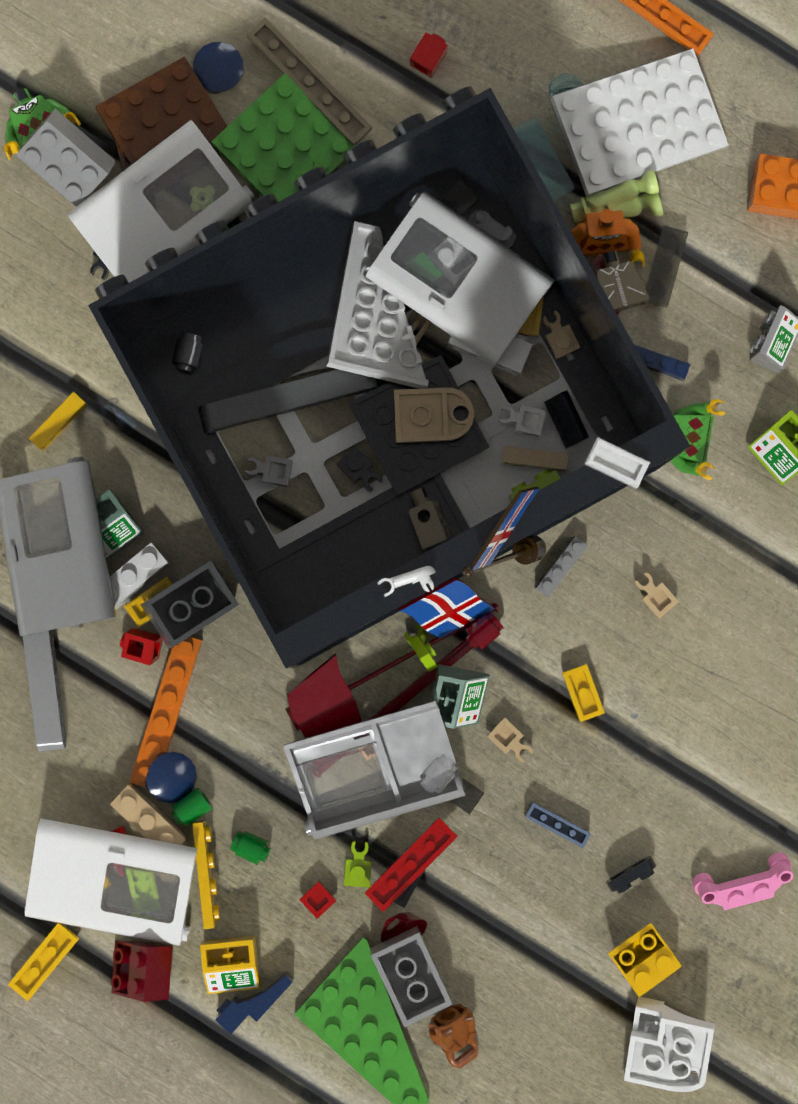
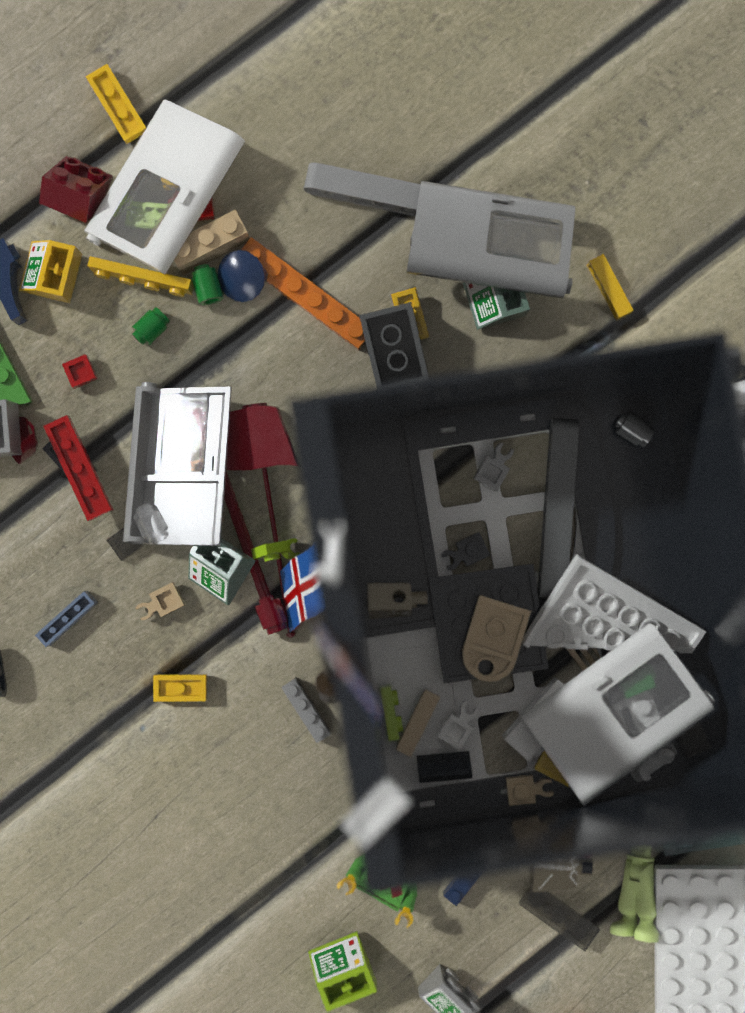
camera: 110 degrees right, 0 degrees up
white brick [110,543,171,610] -> none
red brick [120,628,163,666] -> none
lime plate [344,841,372,888] -> none
orange torso [571,209,645,268] -> none
tan plate [634,572,679,619] -> none

